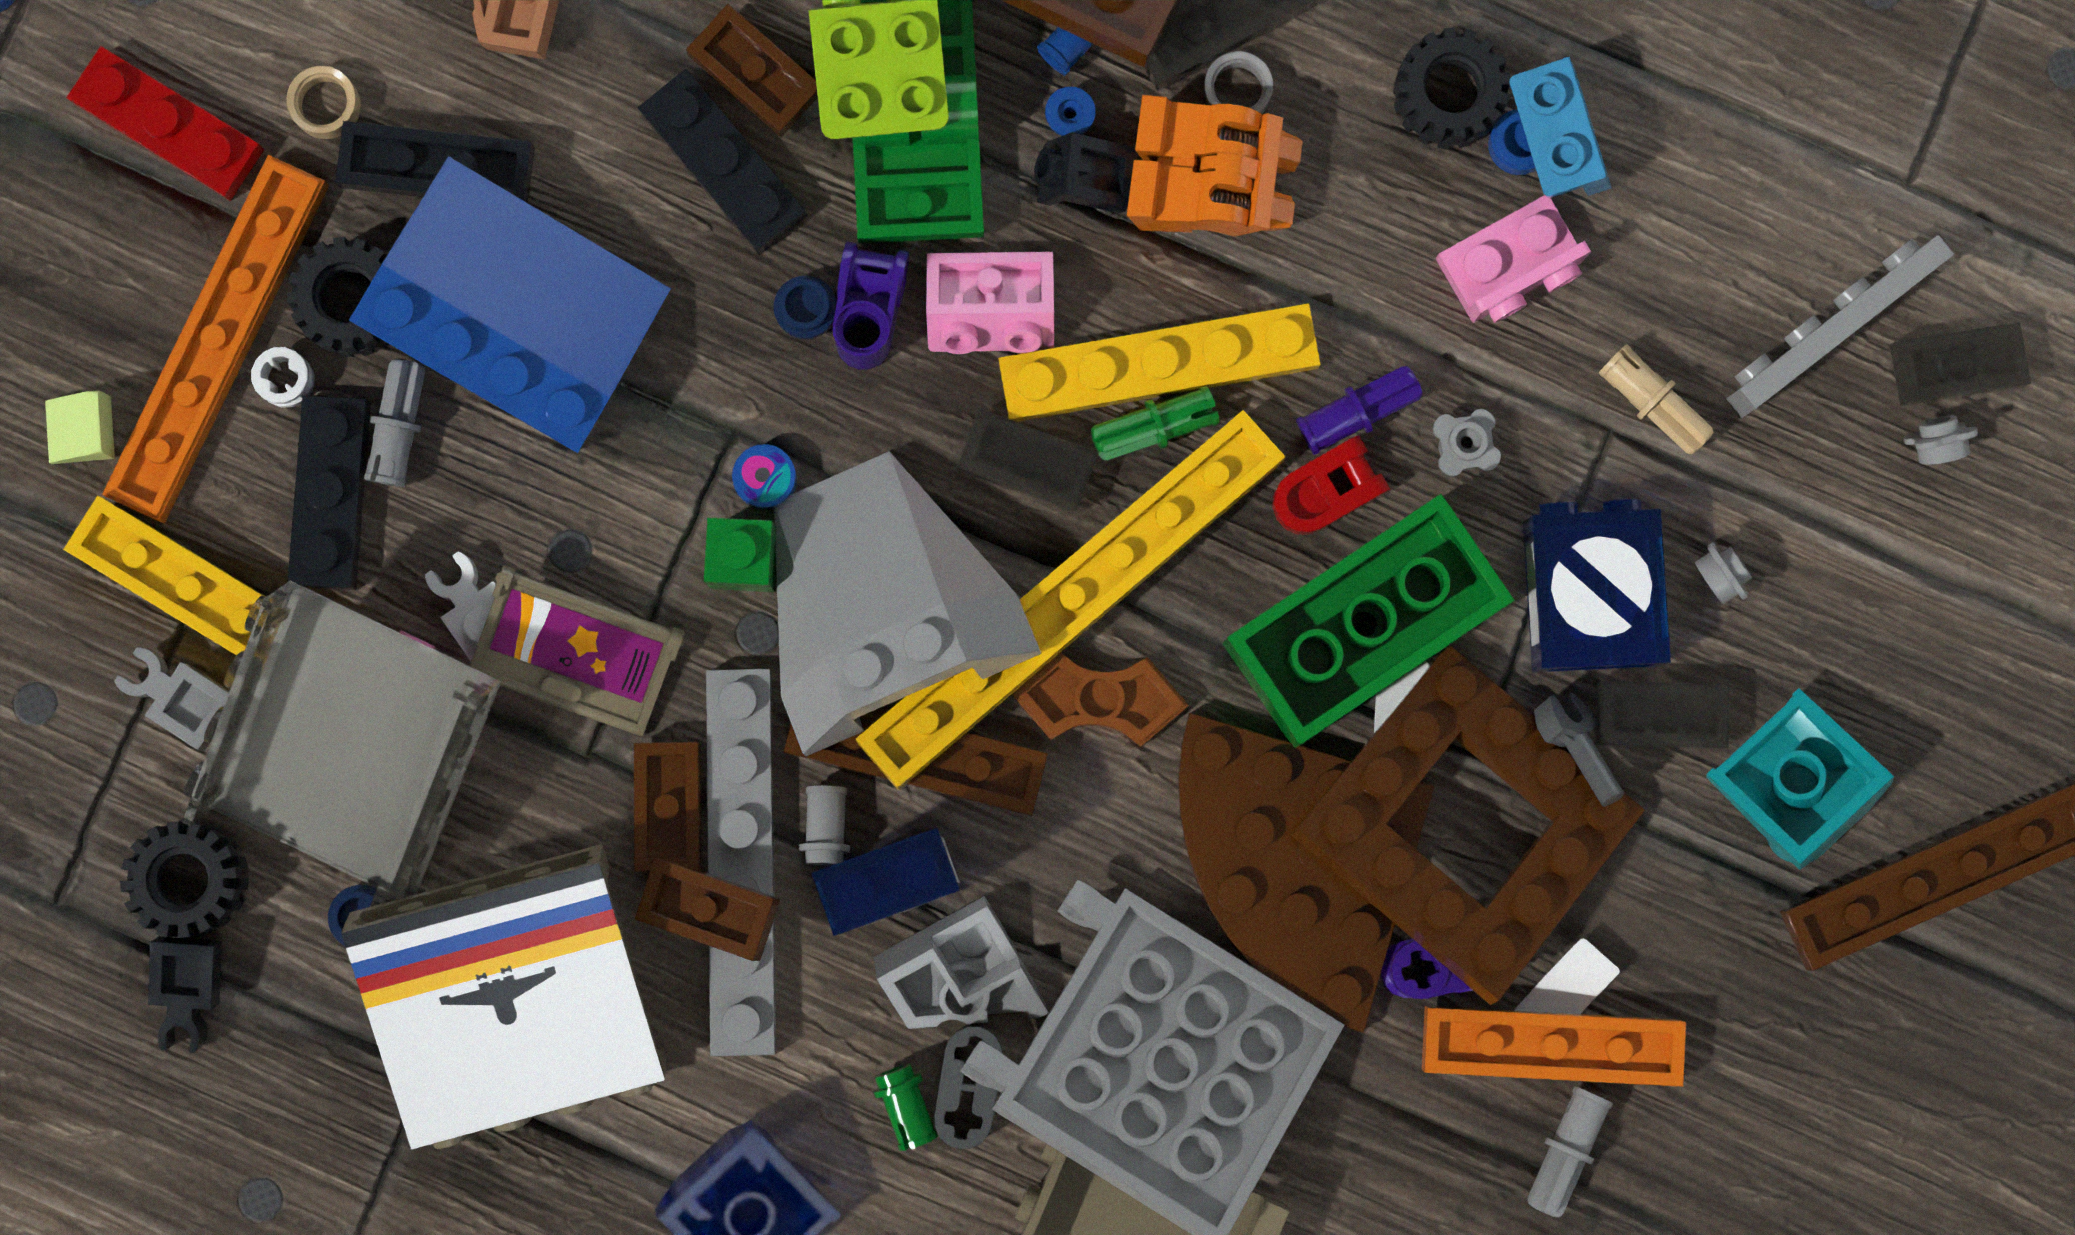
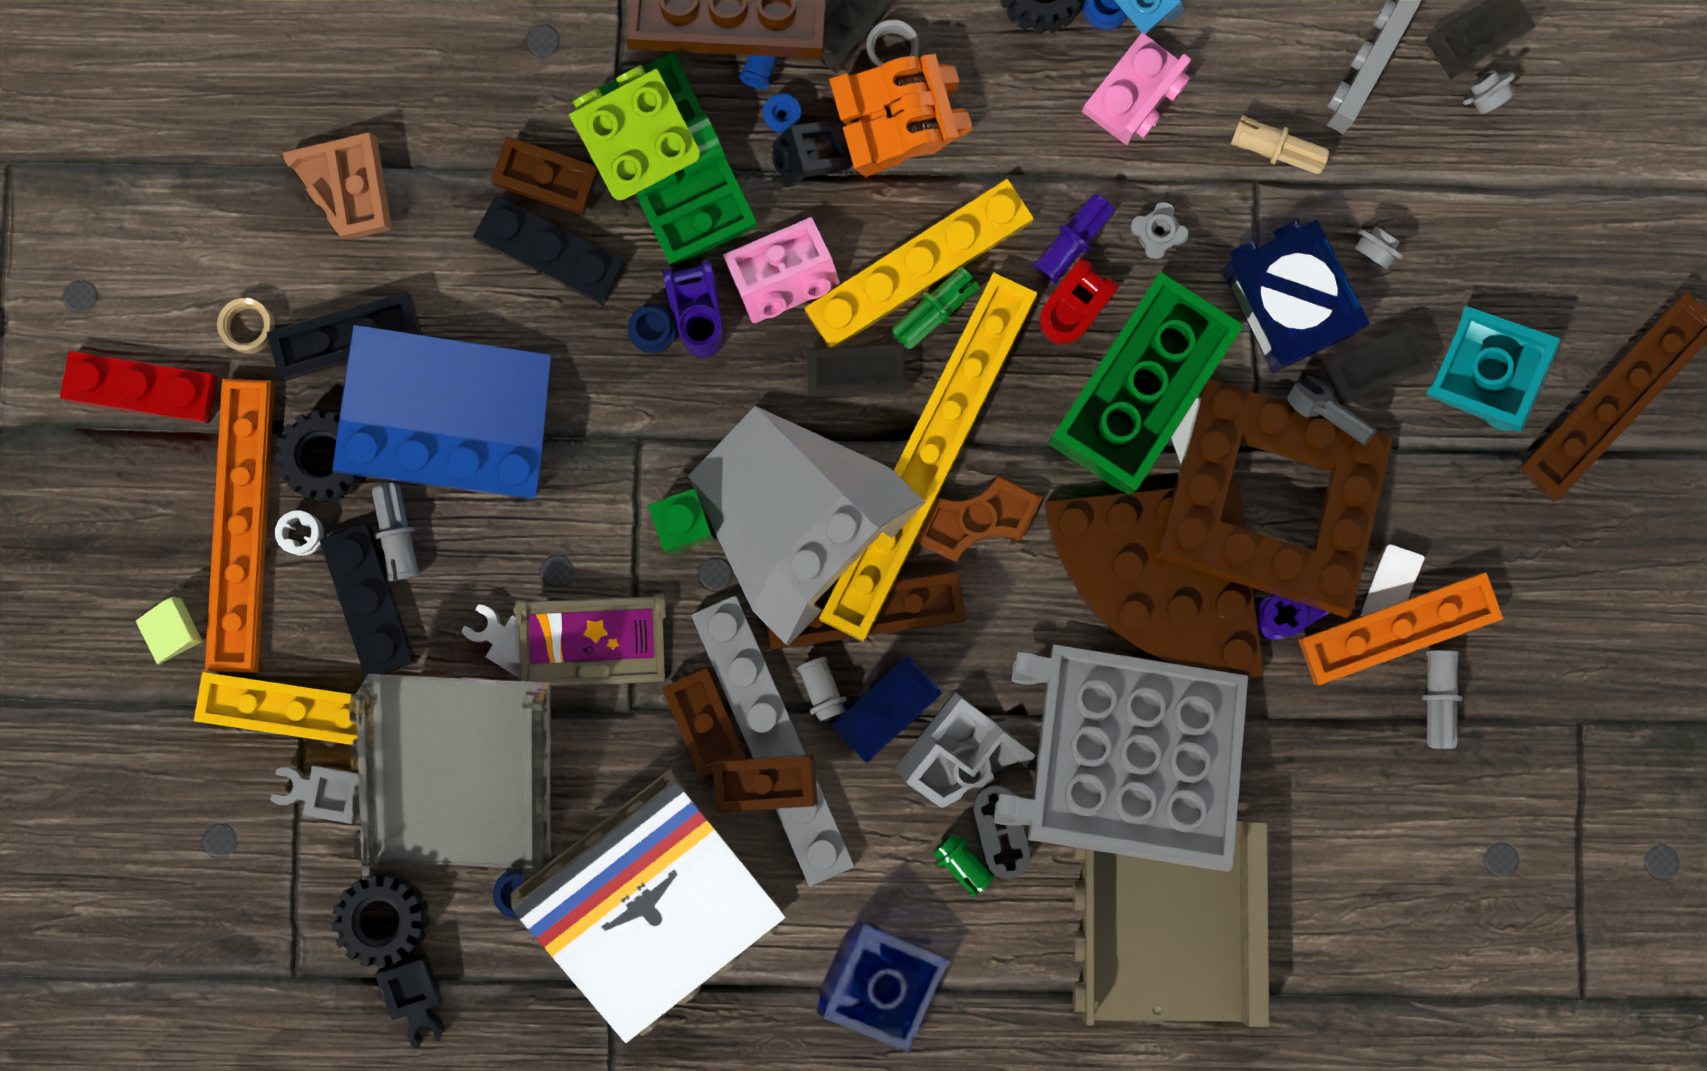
camera: 20 degrees left, 0 degrees up
tile [732,444,797,510] -> none

